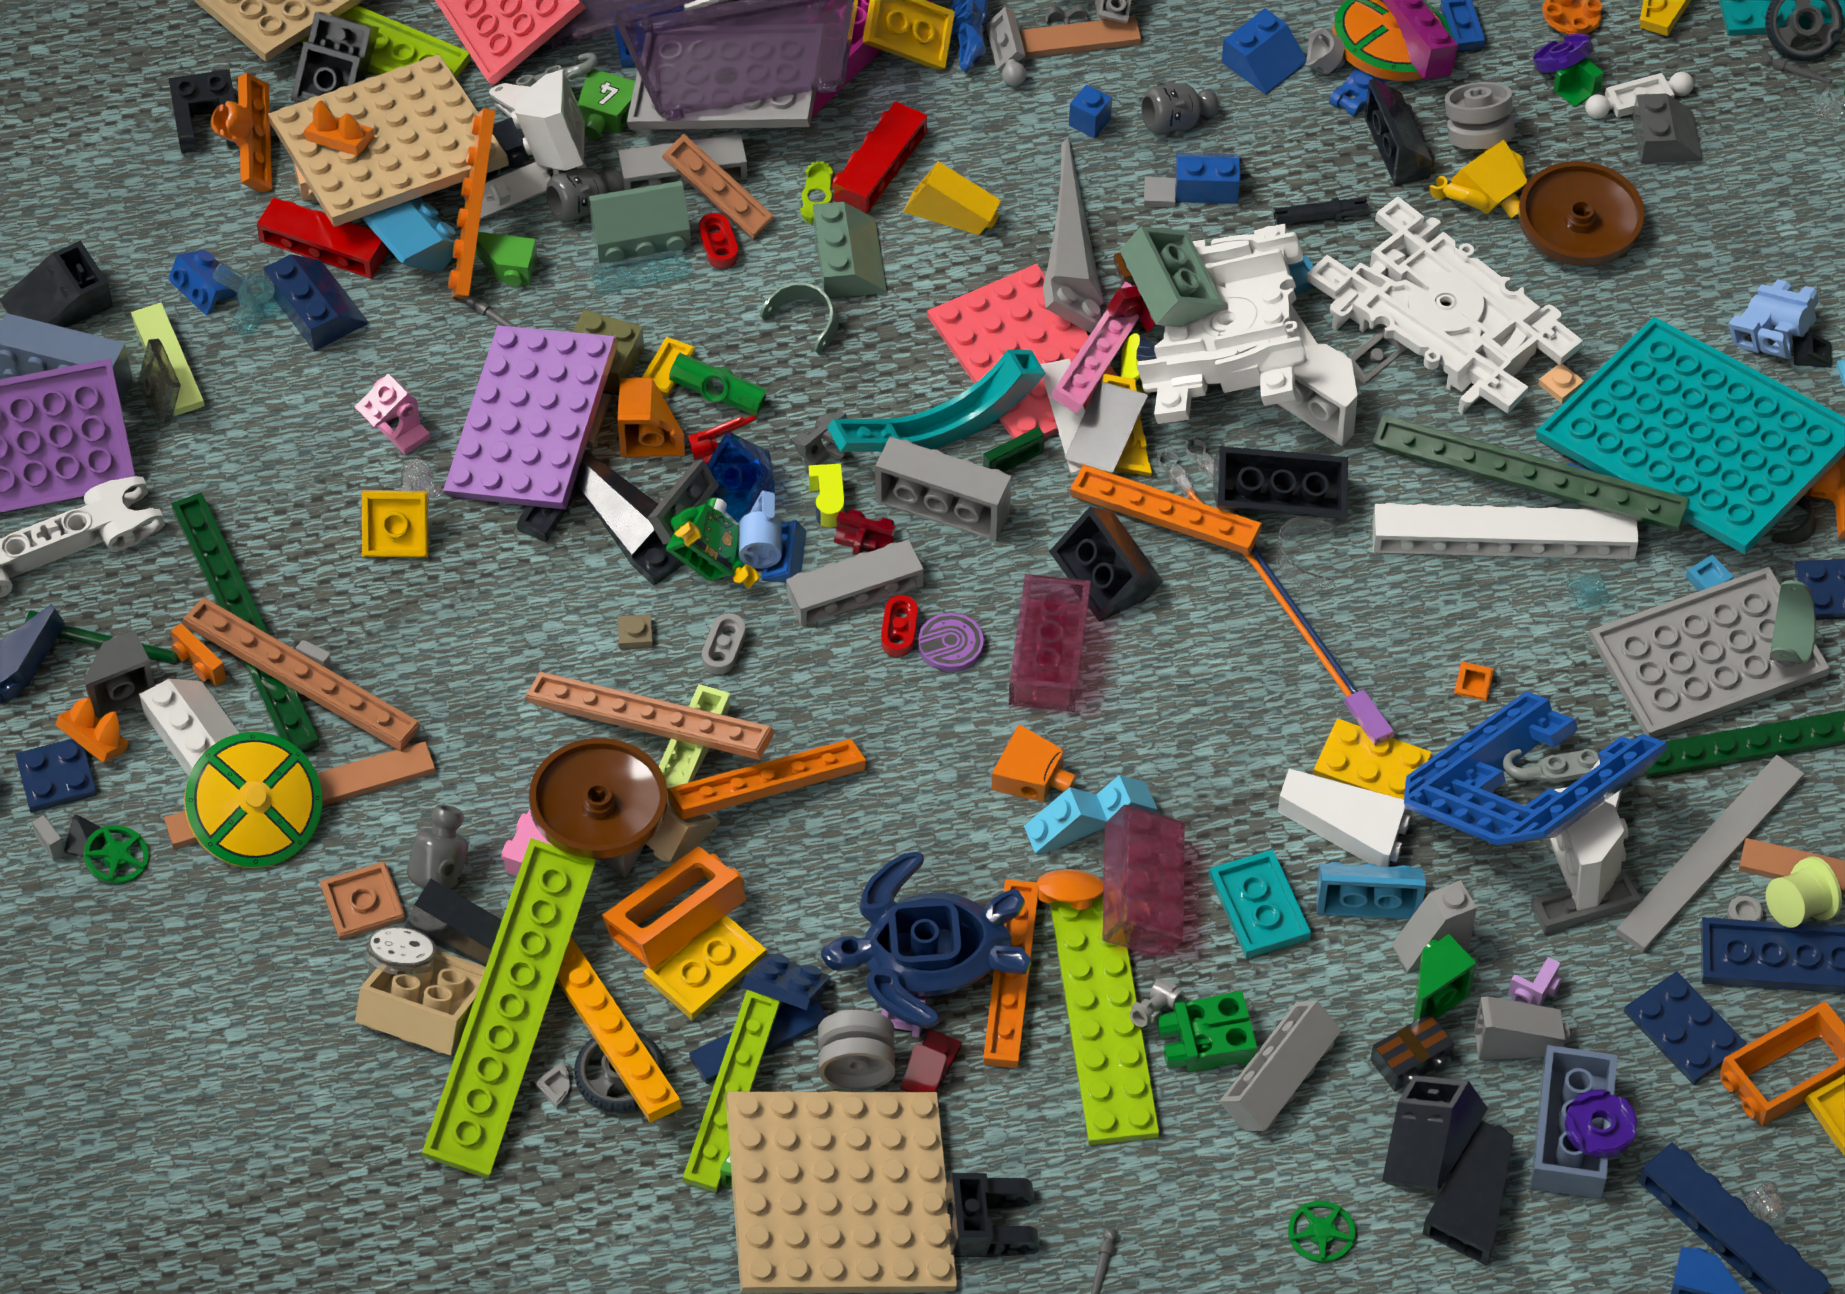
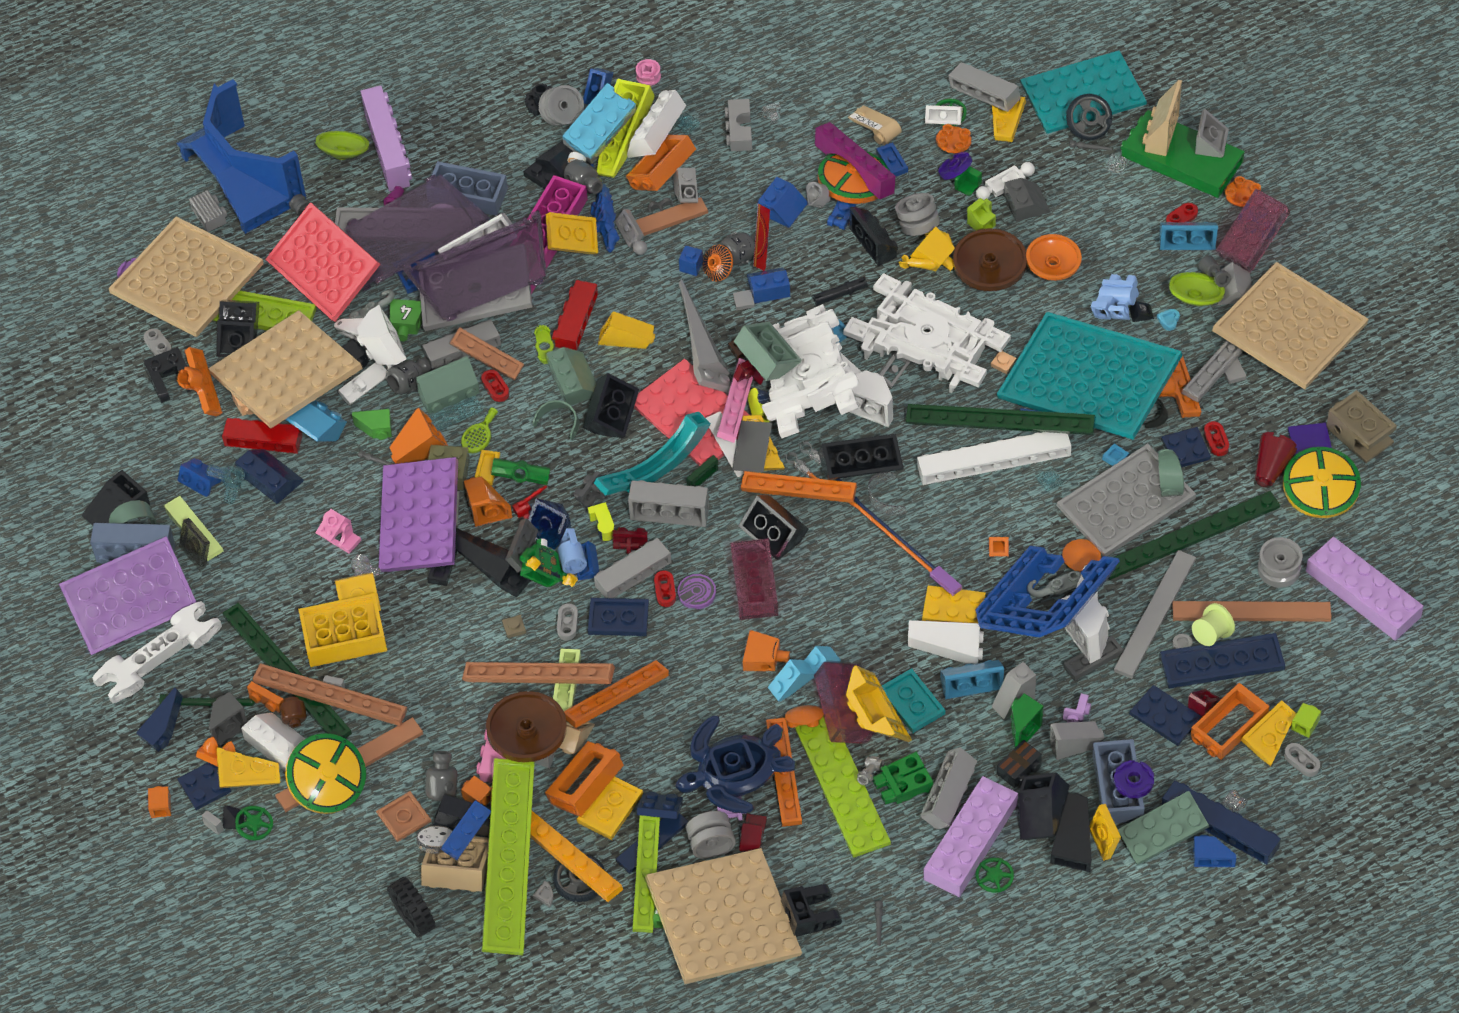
camera: 10 degrees left, 0 degrees up
orange tile [304,100,375,156] -> none
orange plate [448,108,496,299] -> none
none -> sand green piece [109,500,157,525]
none -> light grey plate [144,329,172,356]
none -> yellow wing [216,747,280,788]
none -> reddish brown head [279,697,307,728]
none -> yellow slope [298,593,387,667]
none -> black wheel [387,877,436,938]
none -> orange slope [389,408,448,464]
none -> blue plate [441,800,491,860]
none -> lime piece [461,407,498,453]
none -> orange brick [461,776,492,806]
none -> black slope [582,373,639,438]
none -> dark blue plate [588,598,649,636]
none -> dish [703,245,733,282]
none -> red sticker [753,204,770,271]
none -> yellow slope [846,665,912,742]
none -> lavender brick [924,776,1018,897]
none -> lime brick [967,198,996,230]
none -> orange dish [1026,234,1082,281]
none -> orange dish [1062,539,1101,572]
none -> yellow tile [1089,804,1121,861]
none -> sand green plate [1118,791,1209,865]
none -> dark red slope [1188,689,1221,717]

